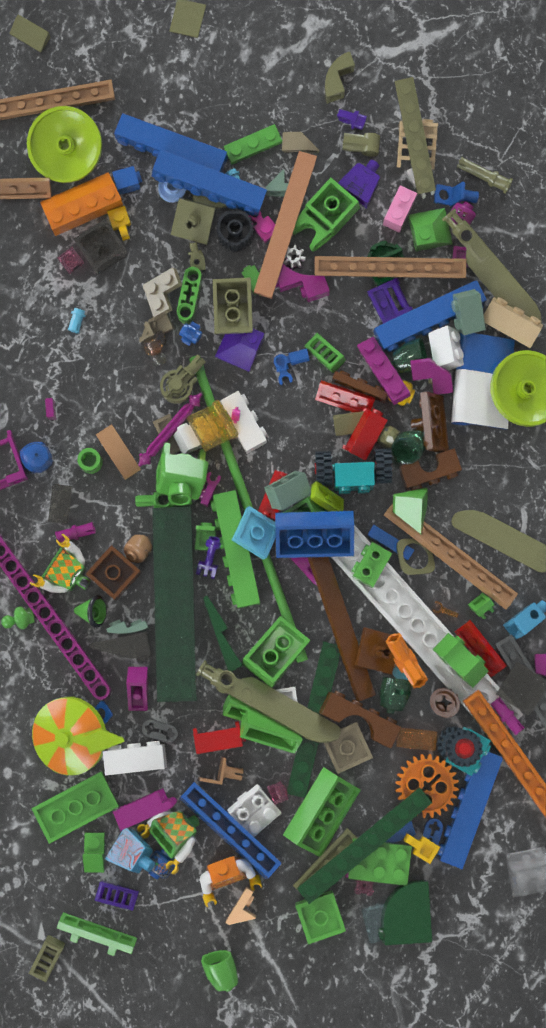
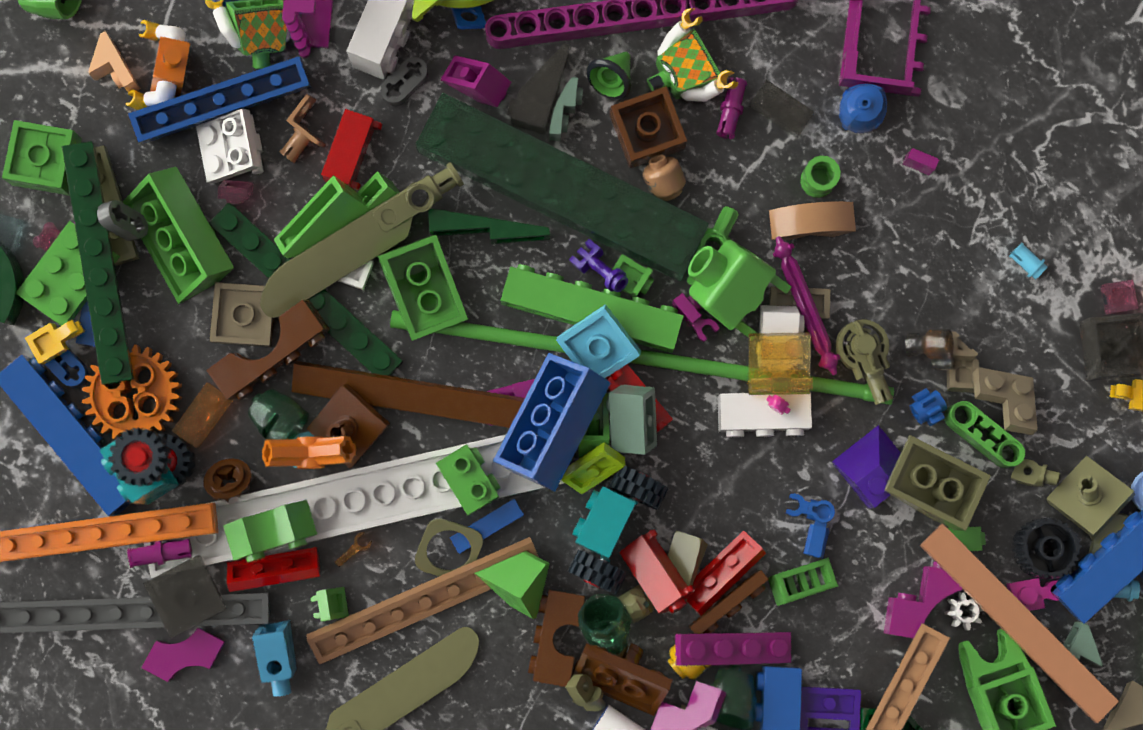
camera: 110 degrees right, 0 degrees up
none -> dark grey beam [97,200,148,241]
none -> olive piece [566,674,606,711]

